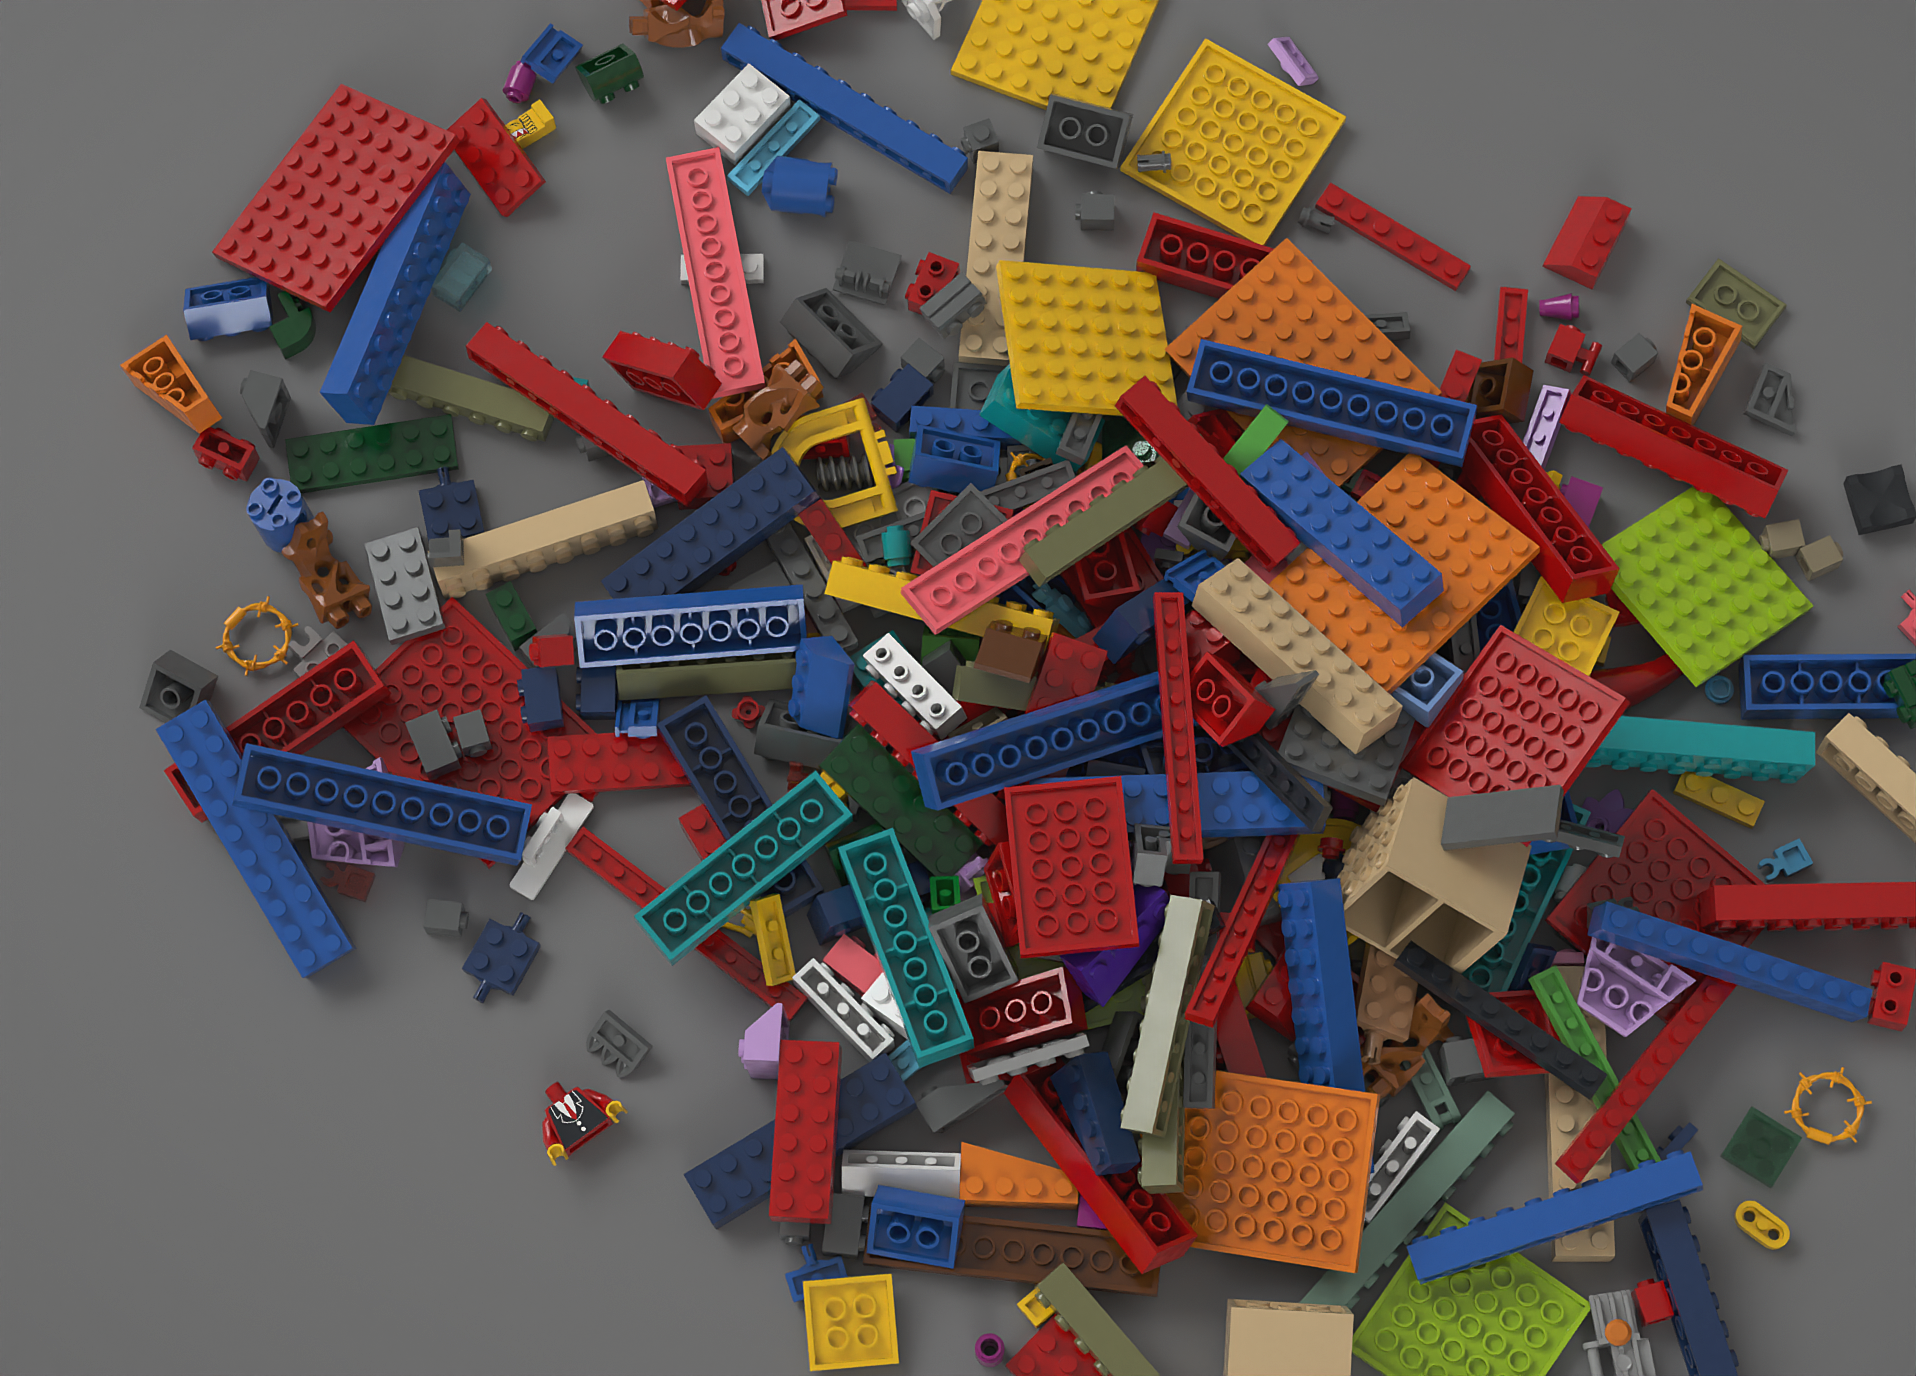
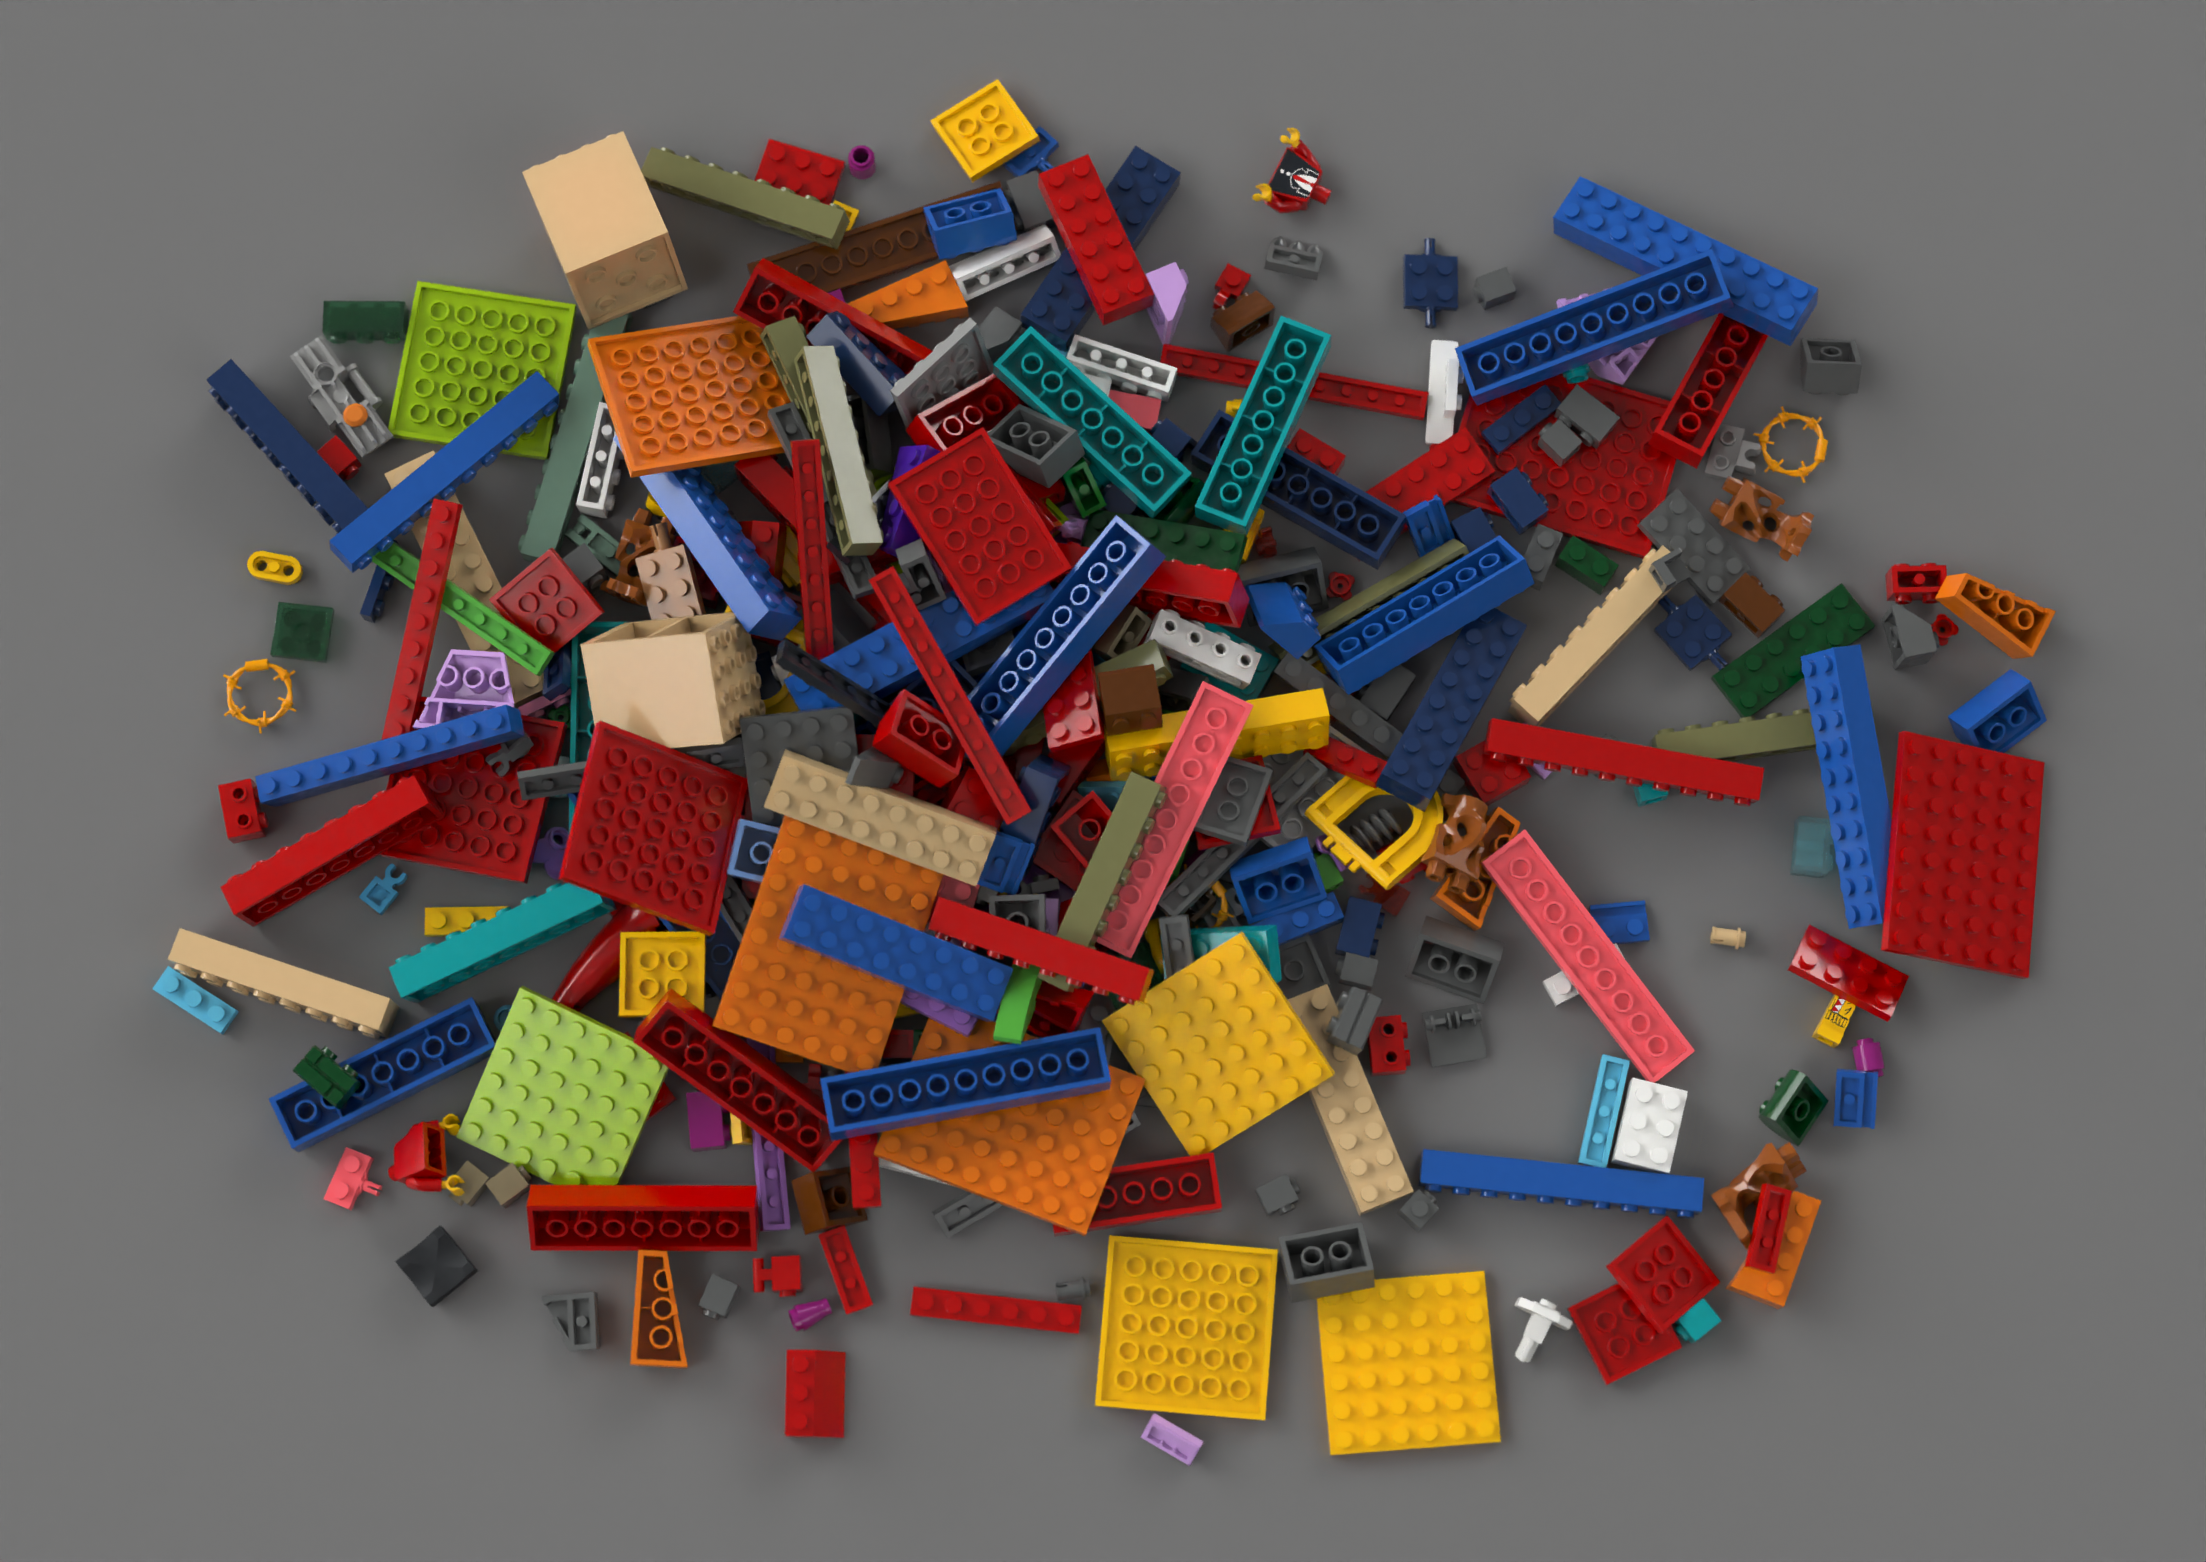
camera: 150 degrees right, 5 degrees up
blue cylinder [246,477,314,553] -> none
dark green brick [269,291,316,360] -> none
clear red plate [320,862,376,902] -> none
red brick [529,634,574,667] -> none
red brick [602,331,722,410] -> none
yellow plate [750,894,796,986] -> none
blue cylinder [762,156,838,217] -> none
teal brick [881,525,912,567] -> none
dark grey pin [1137,151,1171,173] -> none
red plate [1317,837,1346,859] -> none
black plate [1393,940,1608,1100] -> none
dark grey tile [1441,785,1564,851] -> none
olive tile [1686,258,1787,349] -> none
none -> red torso [388,1114,465,1196]
none -> green plate [548,705,571,730]
none -> reddish brown slope [1210,290,1275,352]
none -> red plate [1212,263,1251,310]
none -> dark blue plate [1481,384,1561,455]
none -> blue plate [1589,900,1650,944]
none -> tan pin [1710,926,1746,950]
none -> reddish brown brick [1719,572,1785,639]
none -> red plate [1931,614,1959,646]

